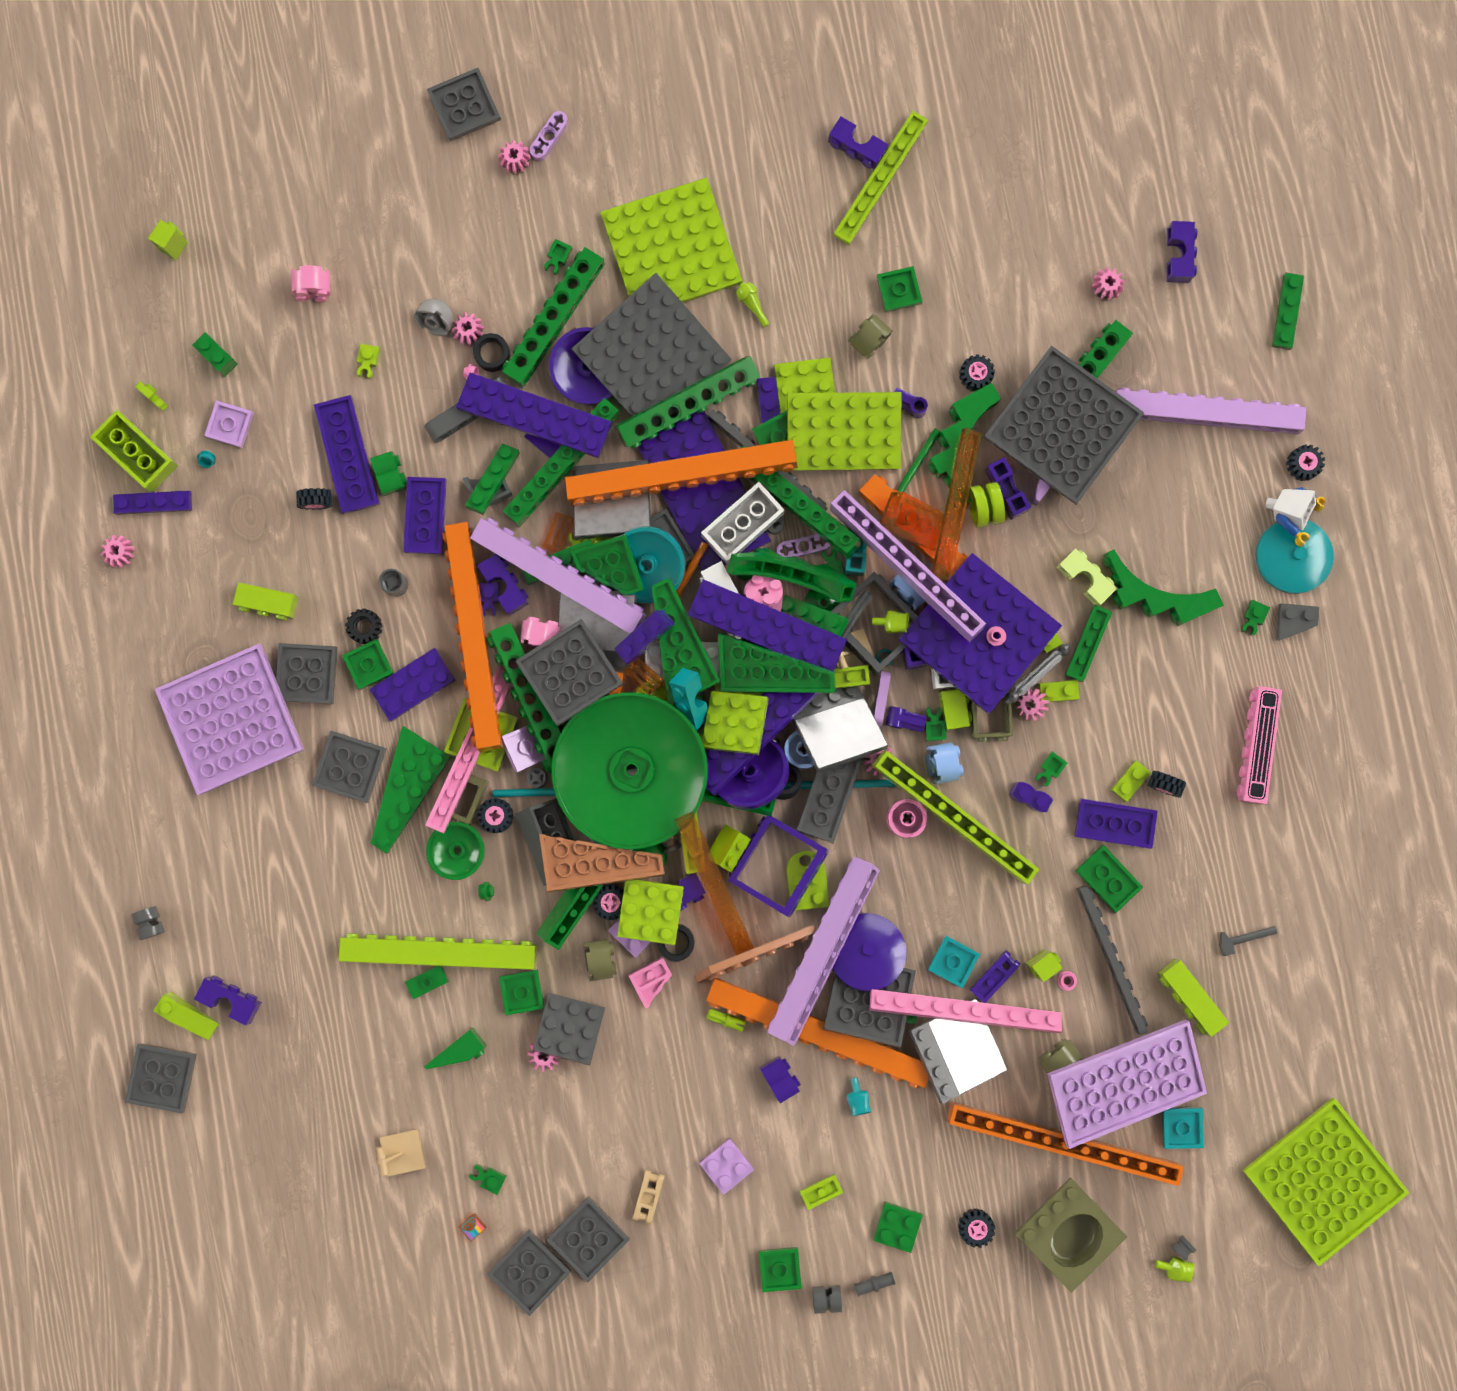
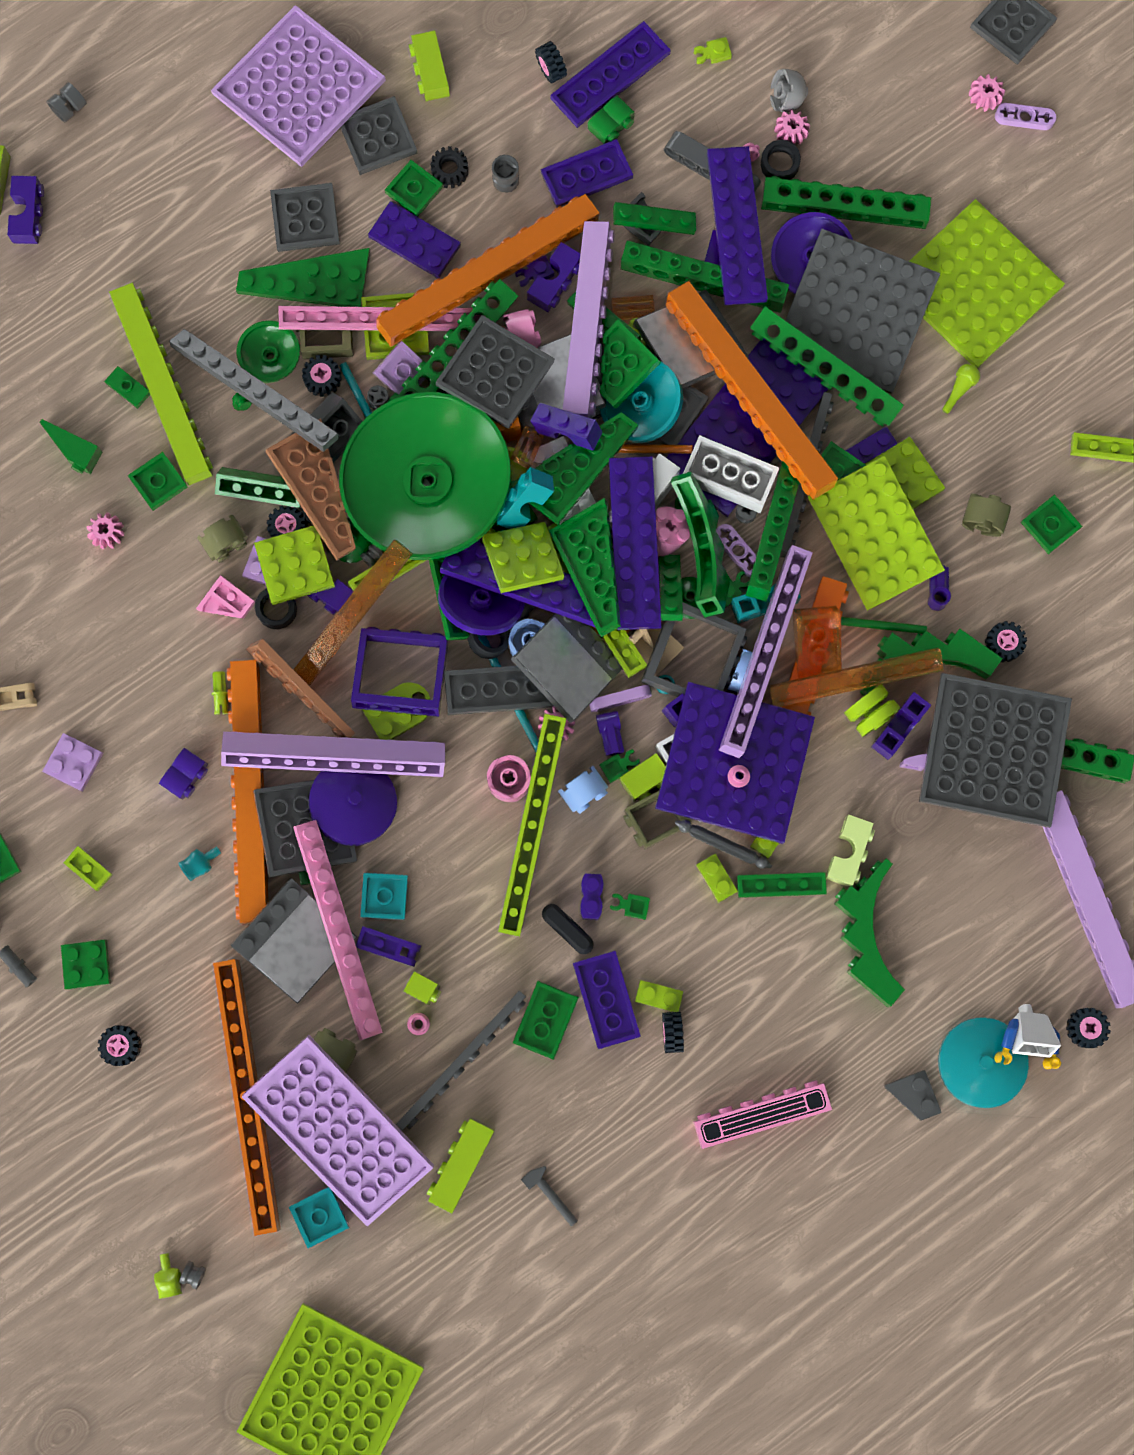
camera: 65 degrees right, 5 degrees down
dark grey plate [533,993,605,1066] -> none
green plate [544,239,573,276] -> none
lime brick [706,824,751,873] -> none
dark grey axle [841,590,872,638] -> none
lime piece [872,611,909,633] -> none
olive piece [1014,1177,1127,1293] -> none
bright pink gear [1016,688,1049,721] -> none
green plate [1241,600,1270,636] -> none
none -> plate [169,329,339,452]
none -> black piece [542,904,594,954]

